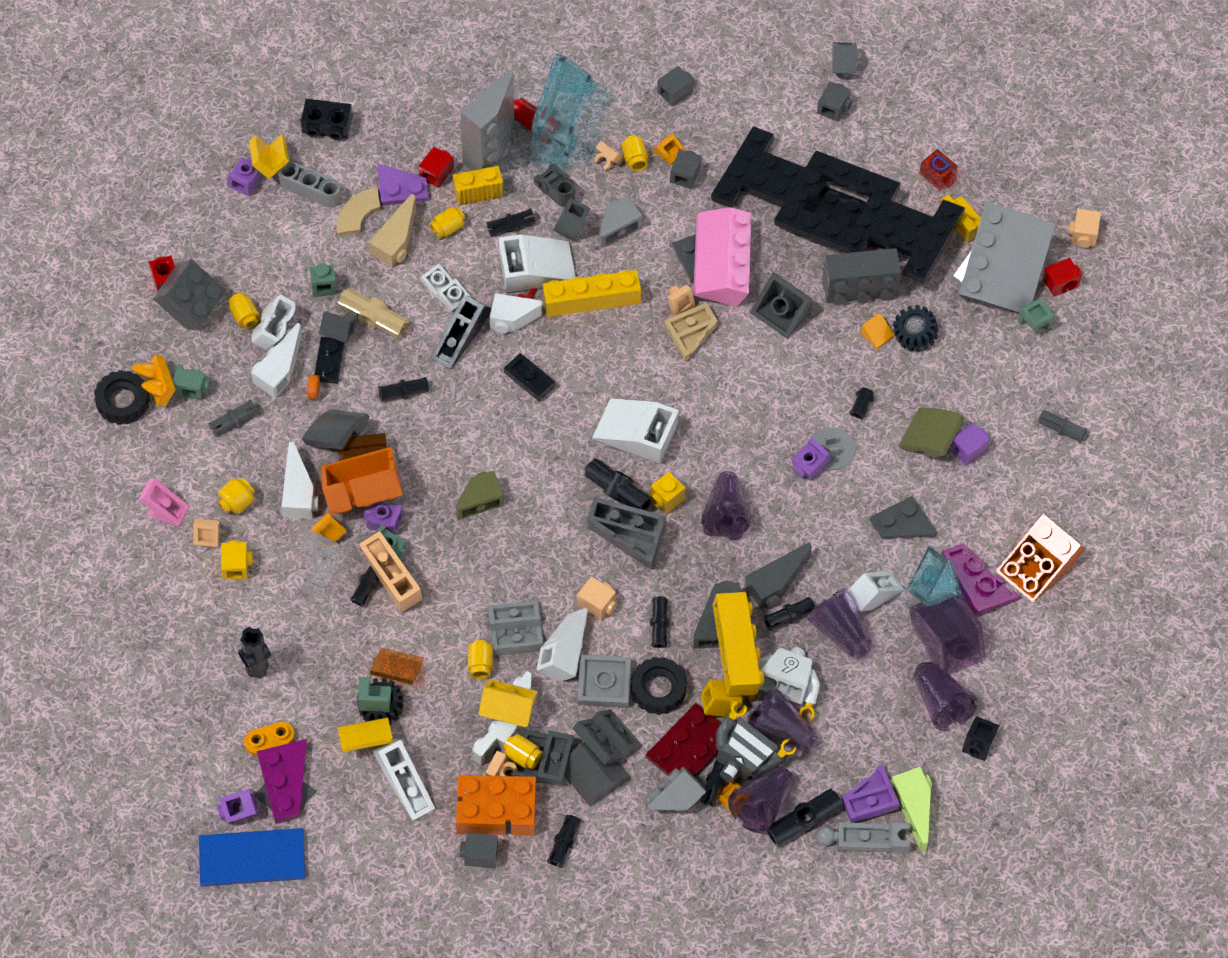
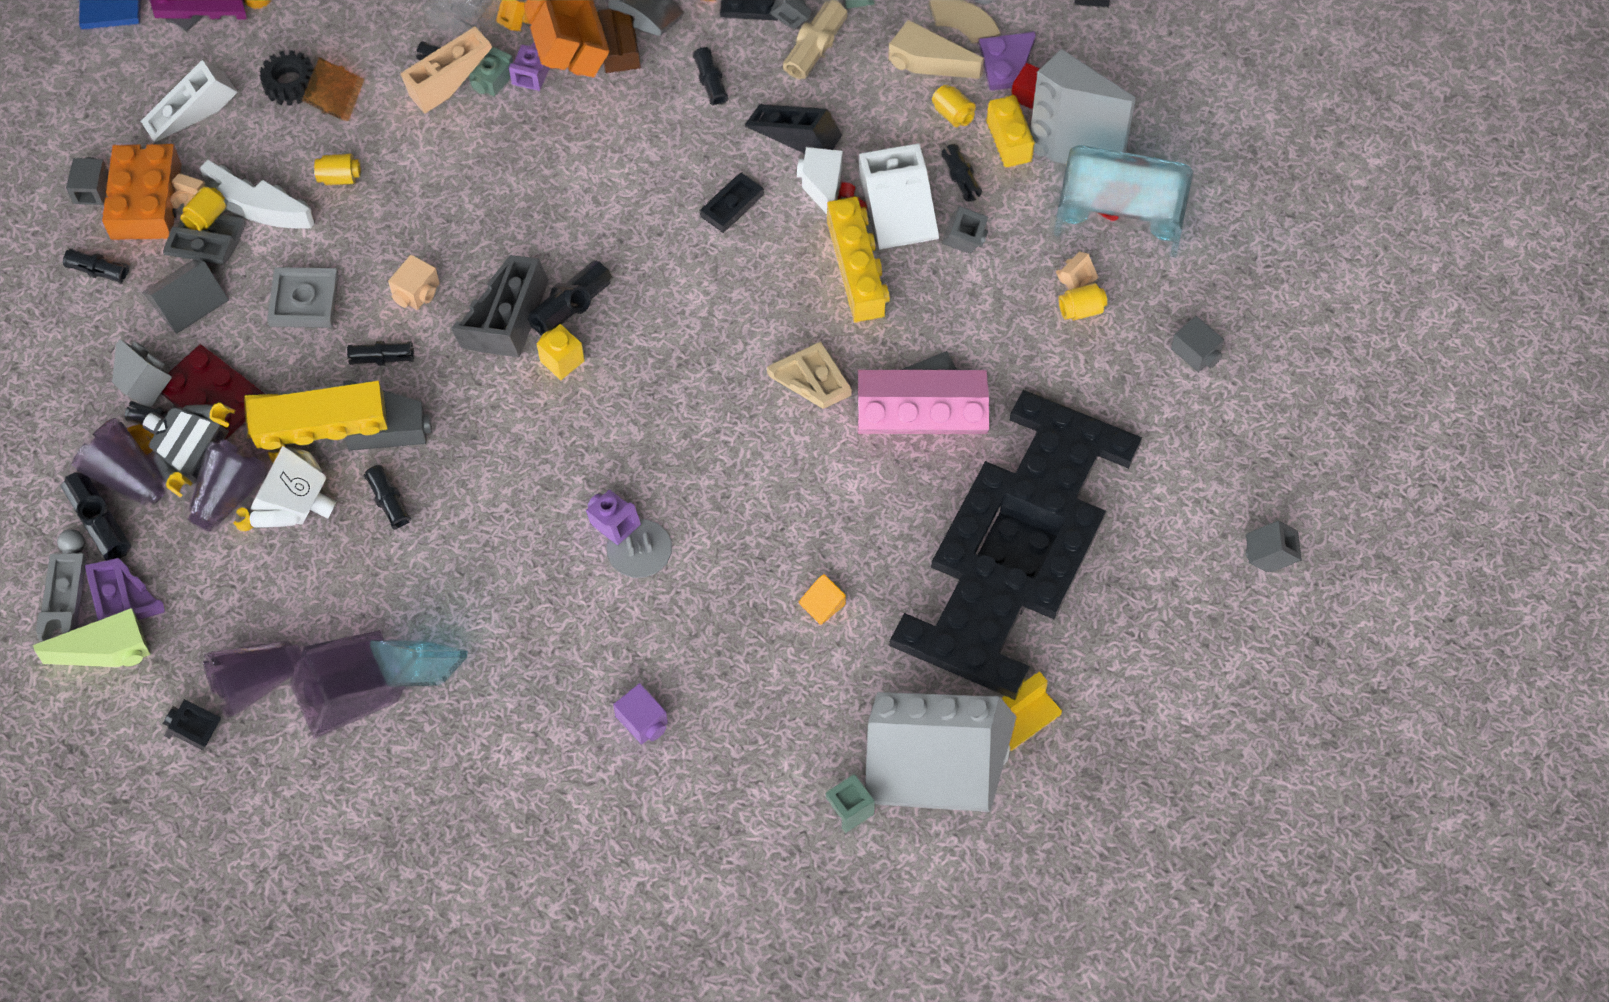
camera: 90 degrees right, 0 degrees up
yellow panel [337,718,393,752] -> none
sand green panel [358,677,391,712] -> none
white slope [420,263,471,311] -> none
olive slope [456,471,504,520] -> none
yellow panel [478,679,538,727] -> none
light grey slope [488,600,543,656] -> none
dark grey piece [533,164,576,207] -> none
white slope [536,608,588,682] -> none
dark grey slope [572,709,643,765] -> none
white slope [592,398,679,464] -> none
light grey slope [599,196,642,248] -> none
black tyre [631,657,687,715] -> none
light orange slope [651,133,686,165] -> none
light nougat tile [667,285,696,316] -> none
dark grey brick [670,149,702,189] -> none
clear purple cone [701,471,750,540] -> none
dark grey slope [745,542,812,609] -> none
dark grey slope [750,272,812,339] -> none
clear purple cone [806,587,872,659] -> none
dark grey brick [817,81,852,122] -> none
dark grey piece [822,248,901,305] -> none
white slope [846,571,904,612] -> none
black pin [849,387,874,420] -> none
dark grey wing [870,496,937,539] -> none
black wheel [893,305,939,352] -> none
olive slope [899,408,965,457] -> none
clear red brick [919,149,957,191] -> none
magenta wing [940,543,1020,616] -> none
slope [996,514,1086,602] -> none
dark grey axle [1038,410,1087,443] -> none
red brick [1042,258,1082,297] -> none
light nougat brick [1068,208,1101,248] -> none

